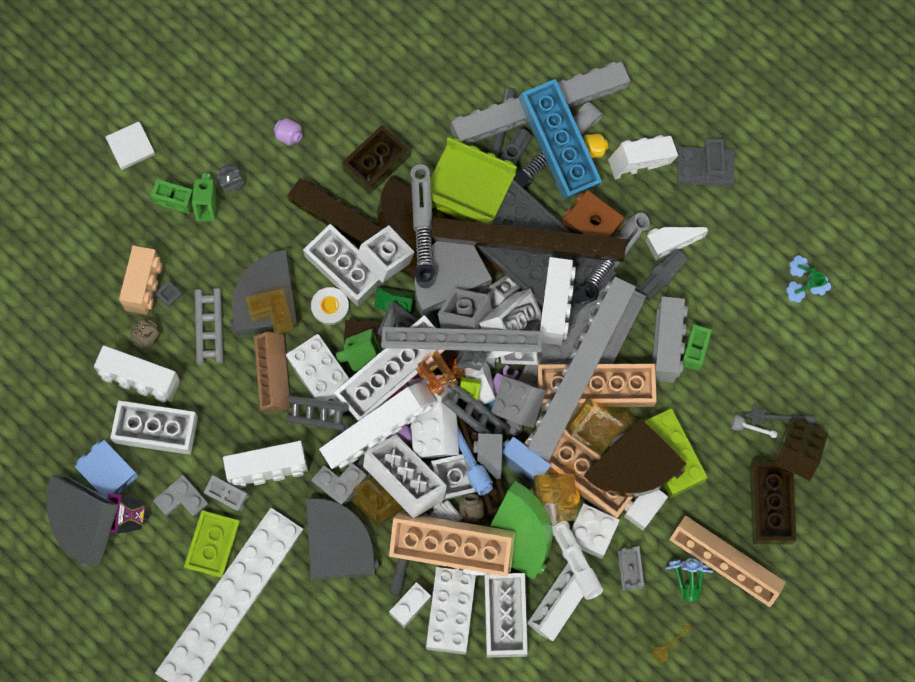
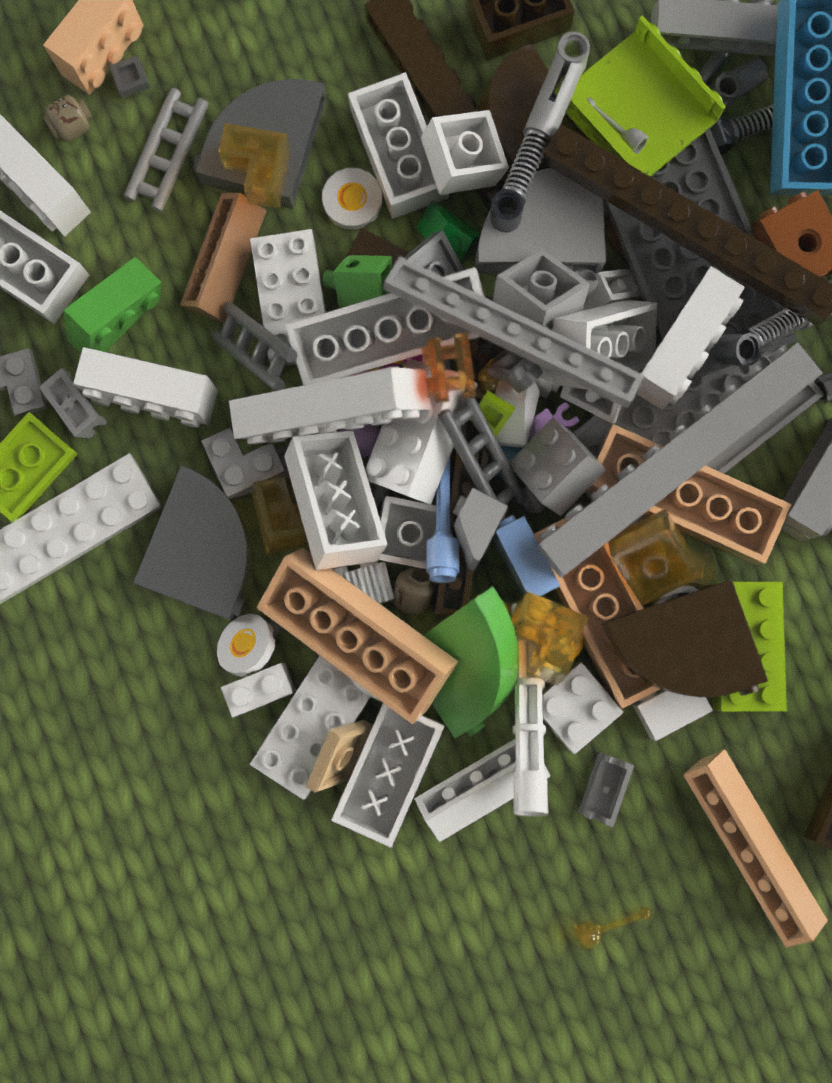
camera: 30 degrees right, 10 degrees up
plant [665,558,713,602] -> none
none -> bright green wedge [64,257,161,354]
none -> white tile [217,614,275,677]
none -> tan tile [306,720,373,793]
none -> light grey hinge [587,98,649,155]

